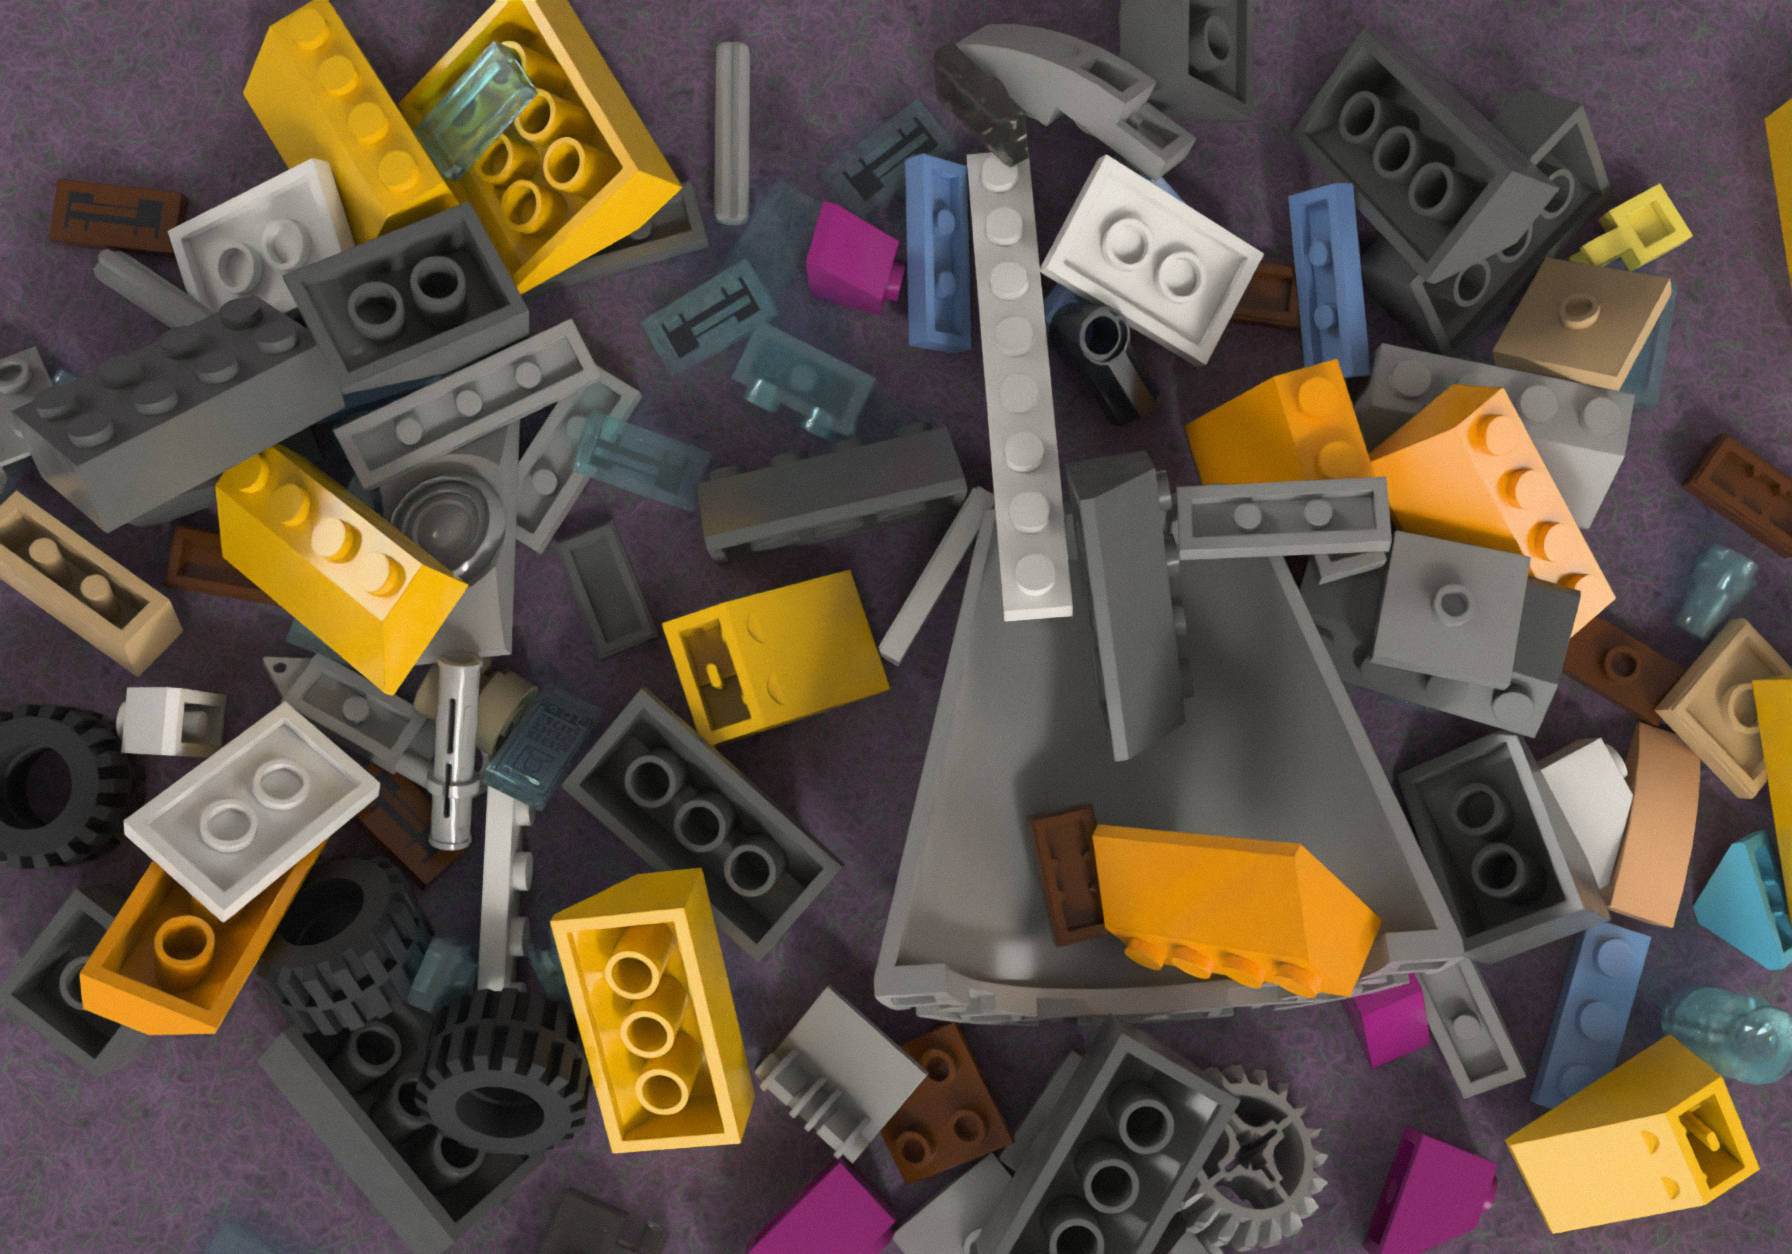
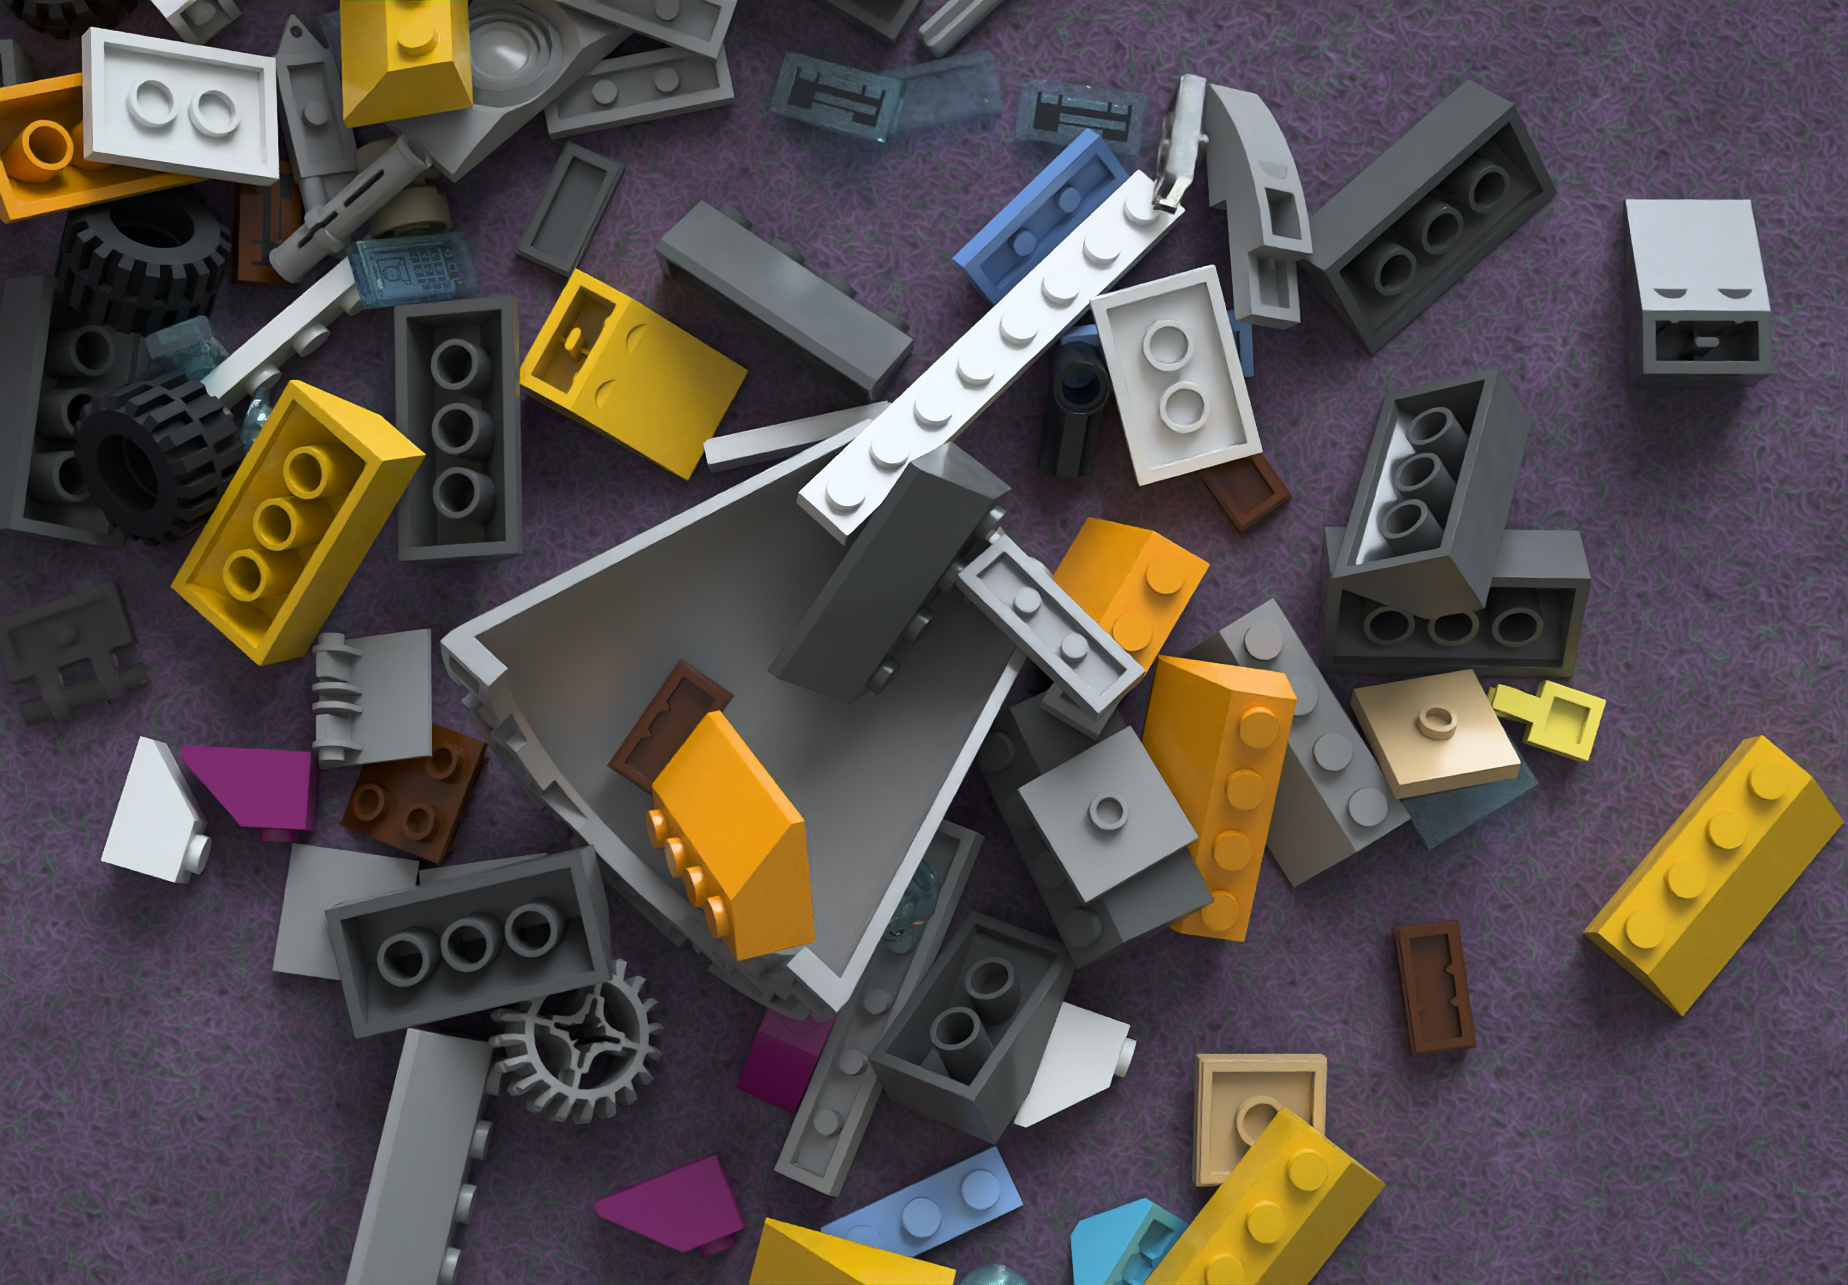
camera: 50 degrees right, 0 degrees up
clear light blue tile [569,410,712,512] -> none
clear light blue brick [731,319,879,443] -> none
magenta slope [806,200,907,316] -> none
medium blue plate [1288,183,1371,379] -> none
reddish brown plate [1562,615,1687,726] -> none
light nougat slope [1600,722,1700,928] -> none
clear light blue cone [1671,543,1759,642] -> none

